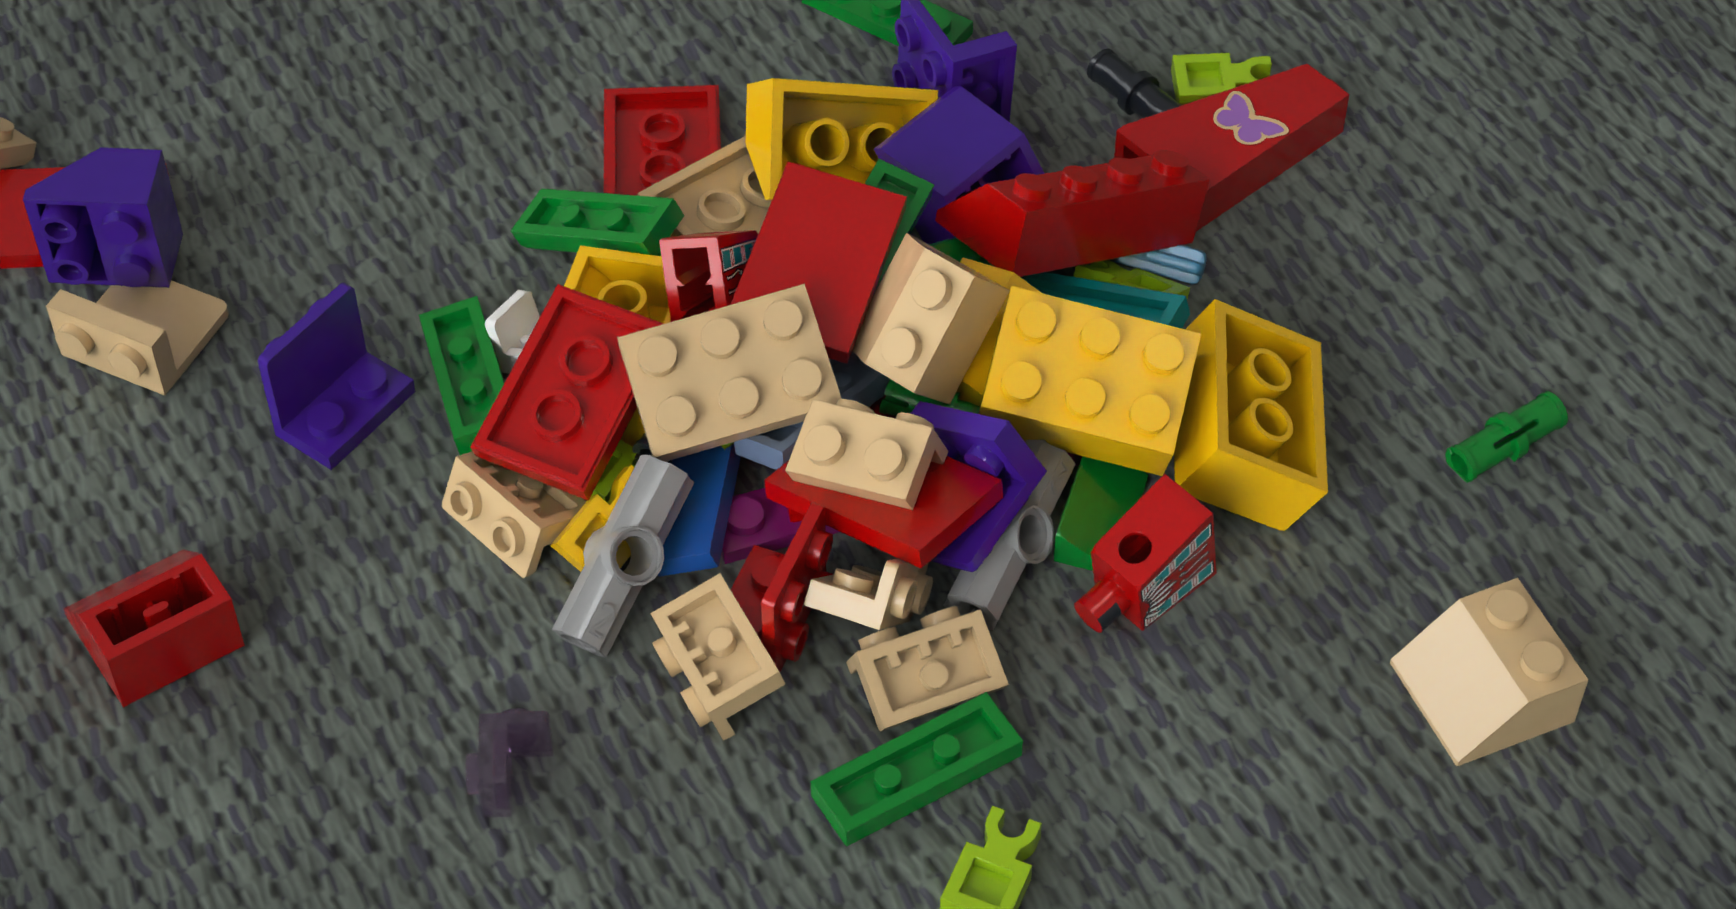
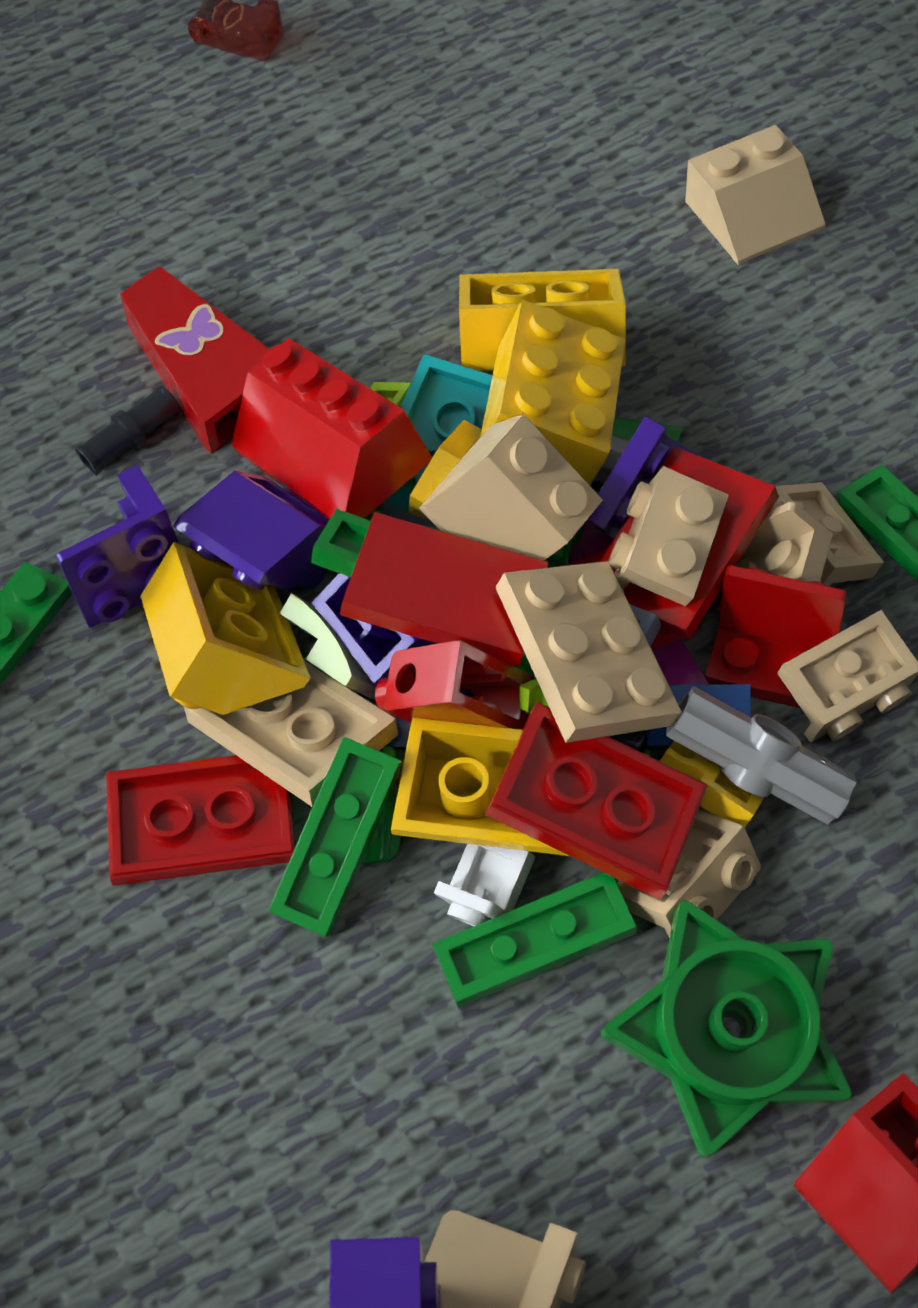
camera: 90 degrees left, 5 degrees up
dark purple bracket [258,282,416,470] -> none
red torso [1074,474,1217,633] -> none
lime plate [1171,53,1272,105] -> none
green pin [1445,391,1568,483] -> none
none -> green plate [600,900,852,1158]

